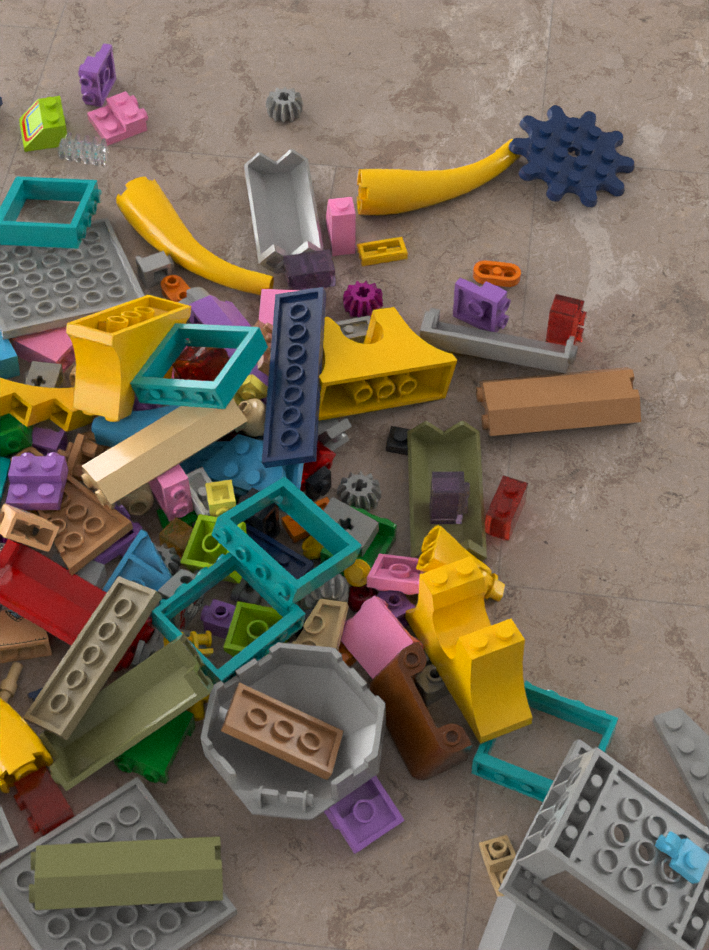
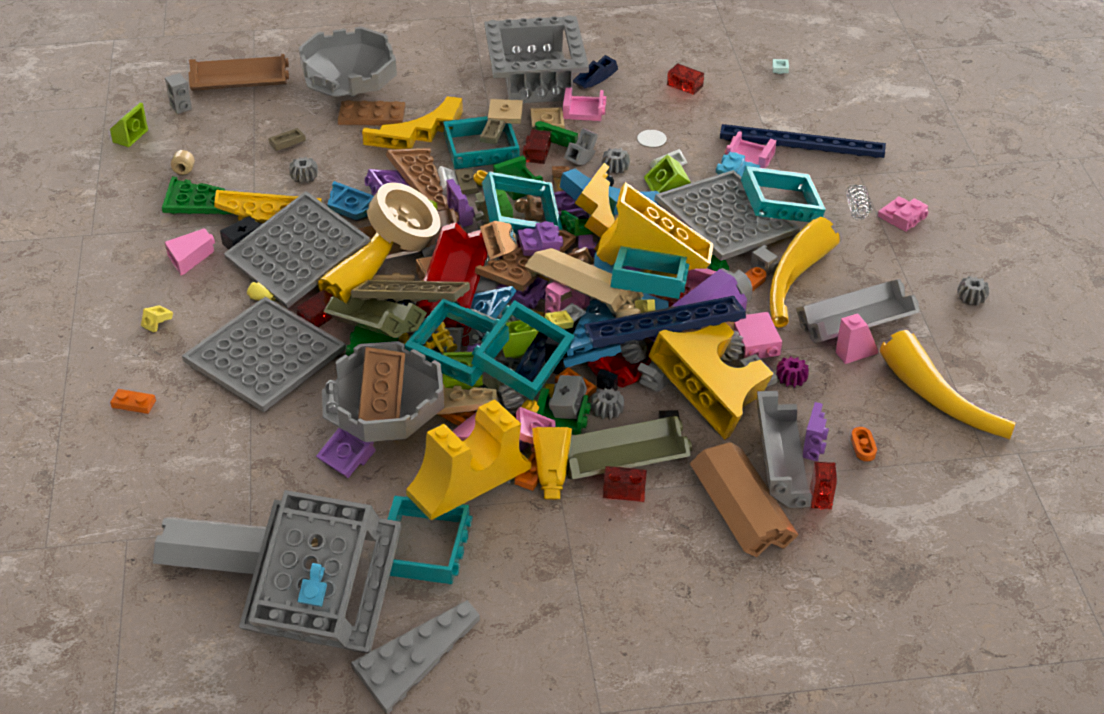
camera: 75 degrees right, 10 degrees down
lime slope [19,96,69,152] -> none
olive panel [29,836,223,910] -> none
medium lavender plate [78,44,116,107] -> none
clear purple brick [283,249,336,290] -> none
yellow tile [357,237,408,266] -> none
reddish brown windscreen [370,641,472,781] -> none
brick [429,471,470,524] -> none
dark blue plate [508,105,635,208] -> none

